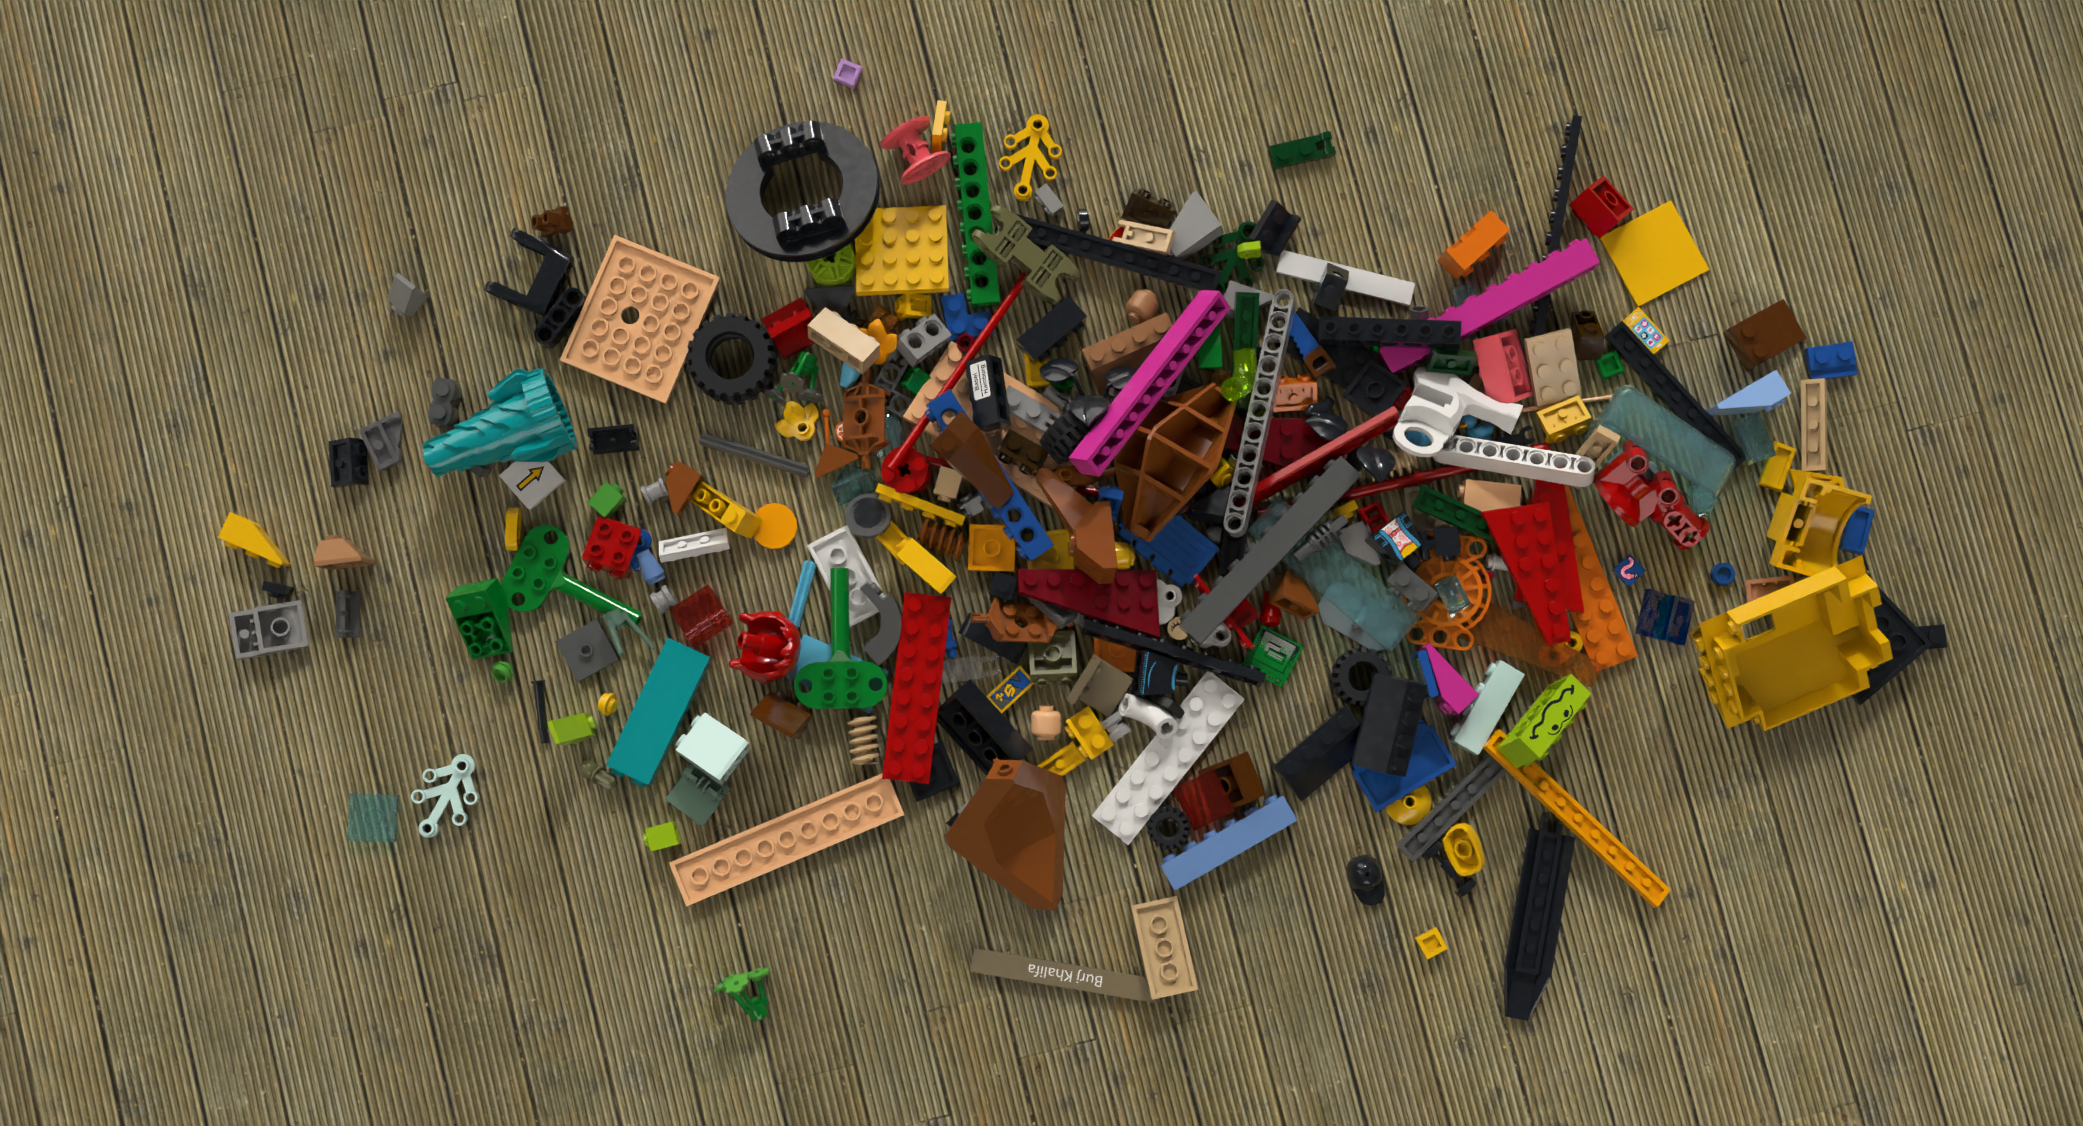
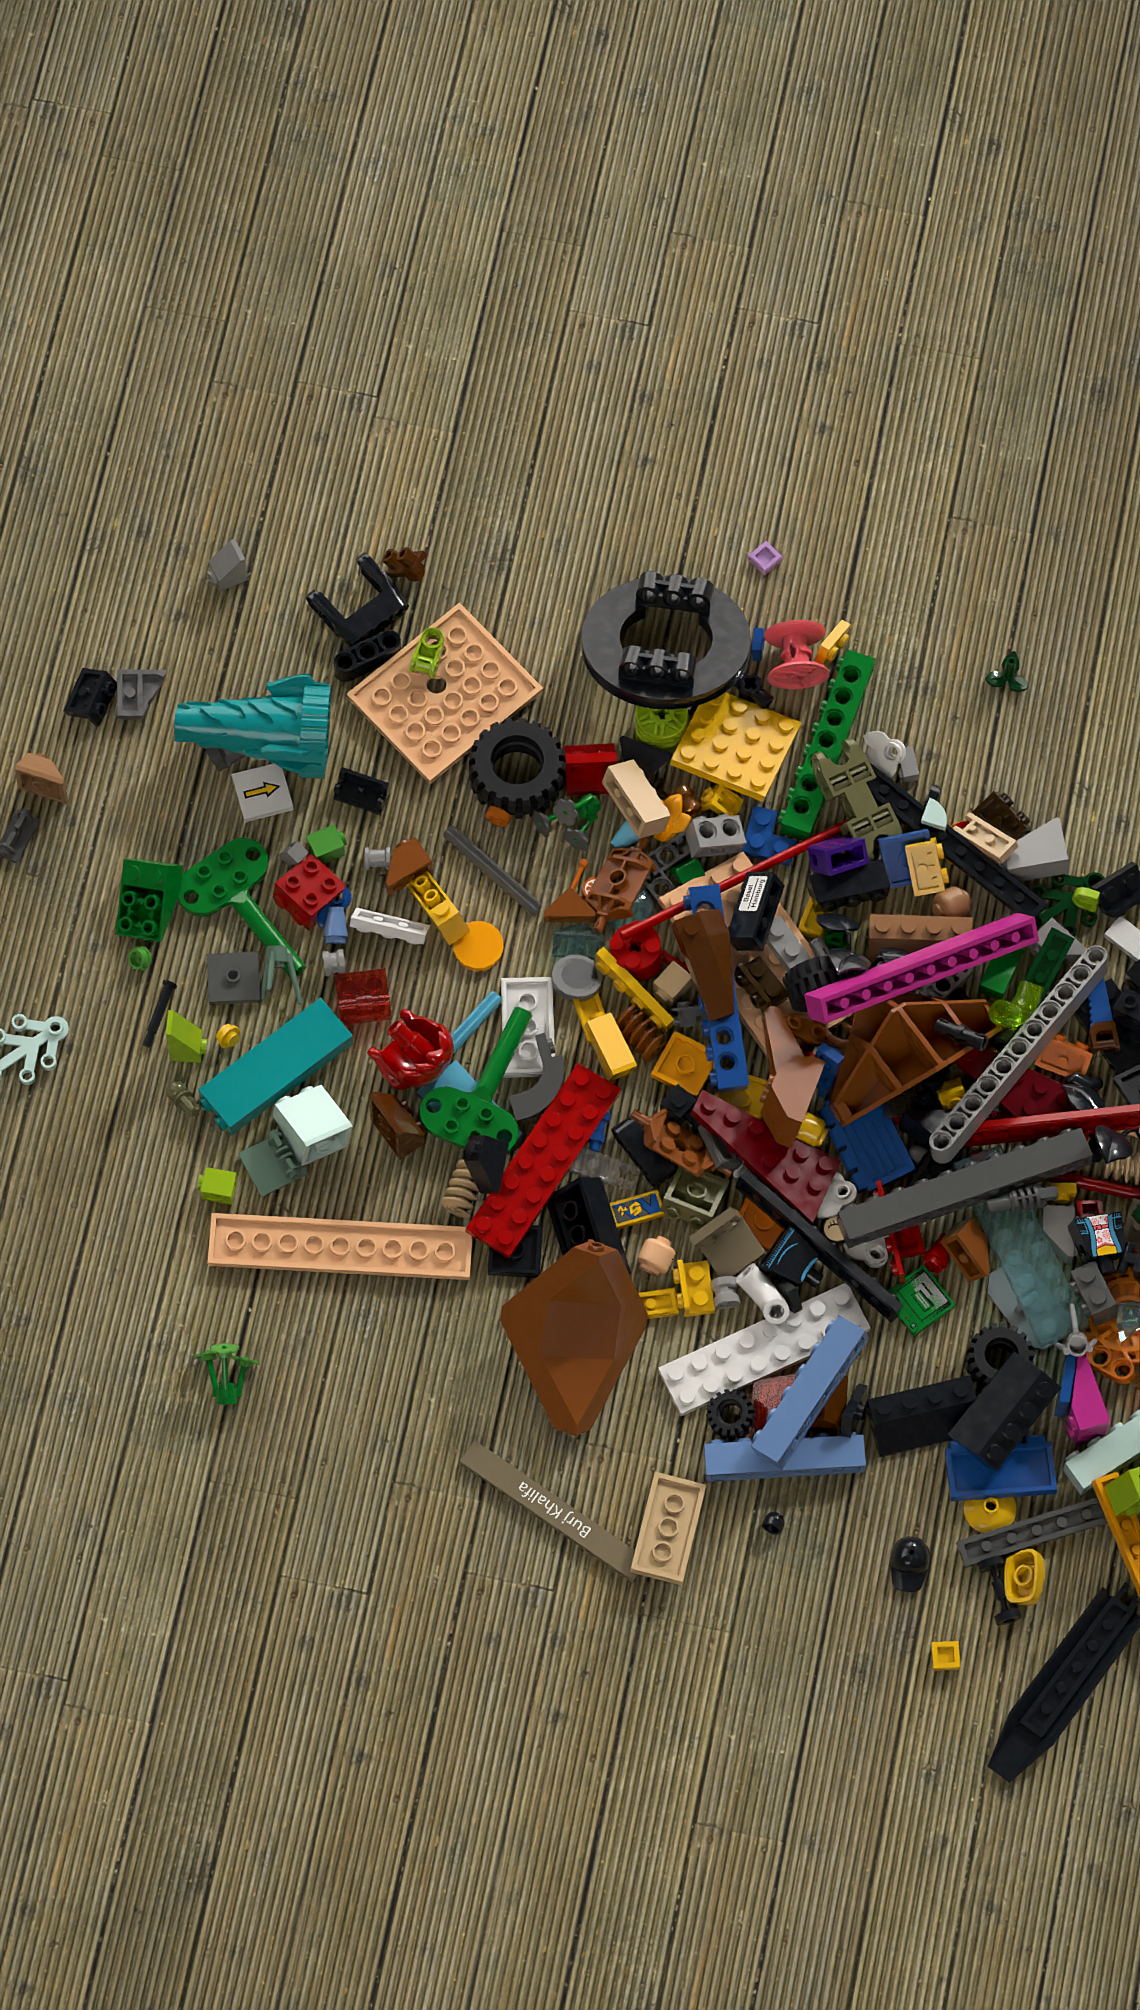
camera: 25 degrees right, 15 degrees down
dark grey brick [428,378,462,429] -> none
yellow beam [505,507,522,551] -> none
yellow plate [774,401,819,441] -> none
dark red hinge [957,333,976,353] -> none
yellow plant [999,114,1062,202] -> none
none -> light grey piece [279,841,308,866]
none -> lime piece [409,627,444,679]
none -> black slope [464,1135,509,1194]
none -> orange tile [485,806,512,827]
none -> black axle [734,673,774,709]
none -> medium blue brick [751,1315,869,1470]
none -> blue tile [752,627,765,661]
none -> black hinge [762,1512,785,1535]
none -> dark purple torso [808,837,869,876]
none -> black plate [841,1383,868,1438]
none -> white plate [863,731,906,778]
none -> blue tile [878,829,930,889]
none -> yellow bracket [905,837,949,897]
none -> light aqua tile [921,798,947,831]
none -> black pin [934,1018,988,1051]
none -> dark green plant [985,651,1028,692]
none -> light grey plant [1054,1303,1097,1356]

